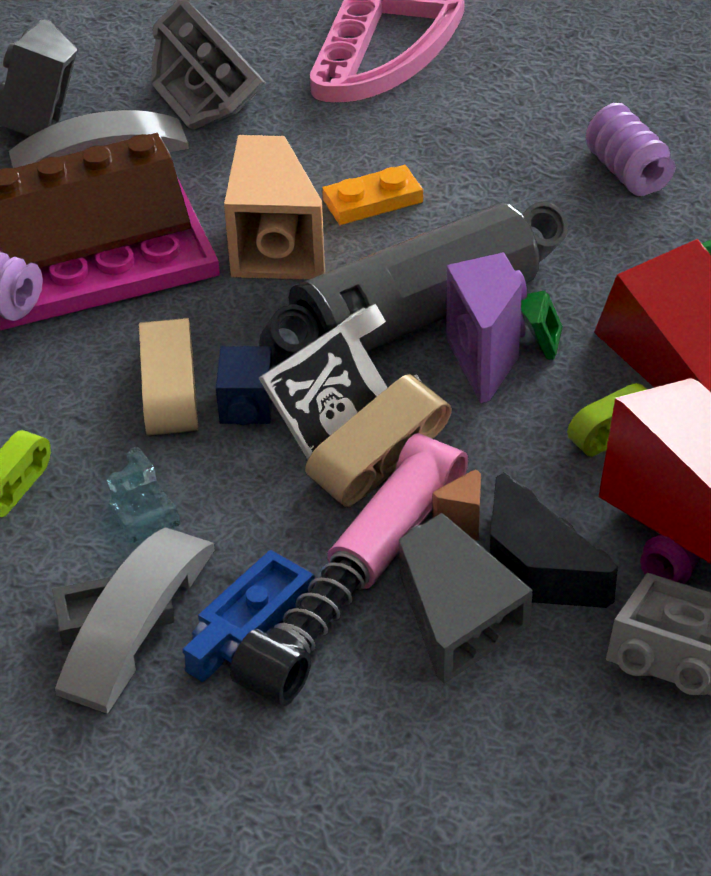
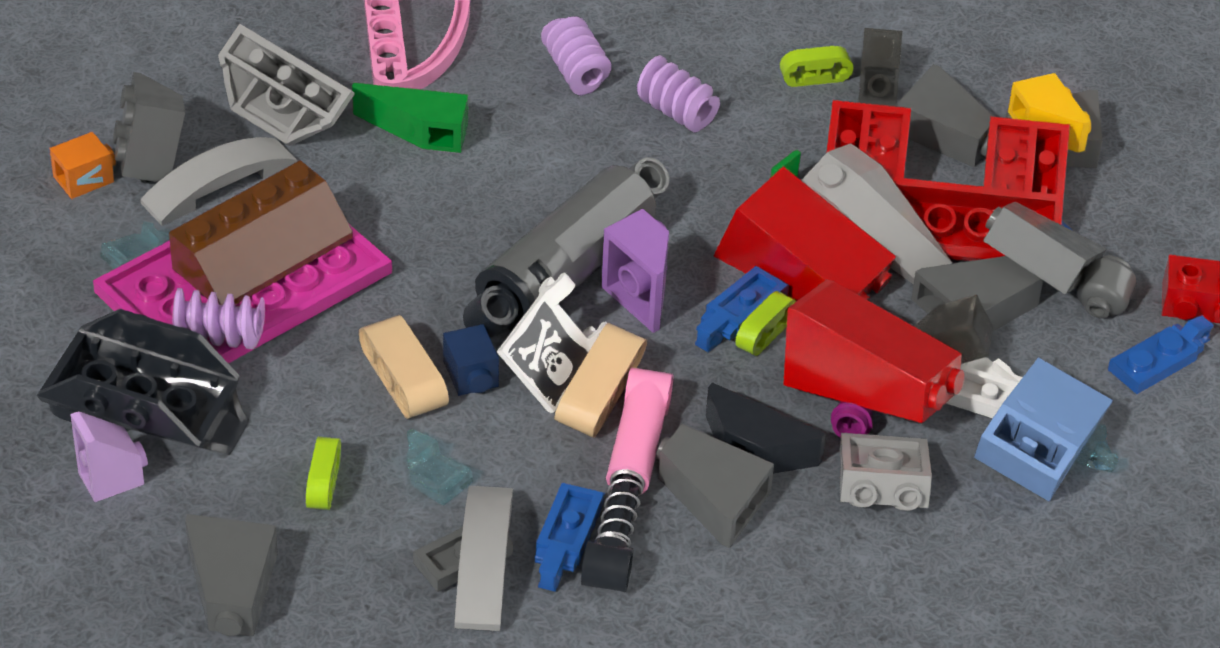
camera: 25 degrees left, 0 degrees up
light nougat slope [224,135,325,279] -> none
light orange plate [322,165,423,225] -> none
nougat slope [432,469,481,541] -> none
green slope [521,290,563,360] -> none
none -> green slope [352,83,468,153]
none -> lavender piece [541,16,611,96]
none -> blue hinge [695,266,789,352]

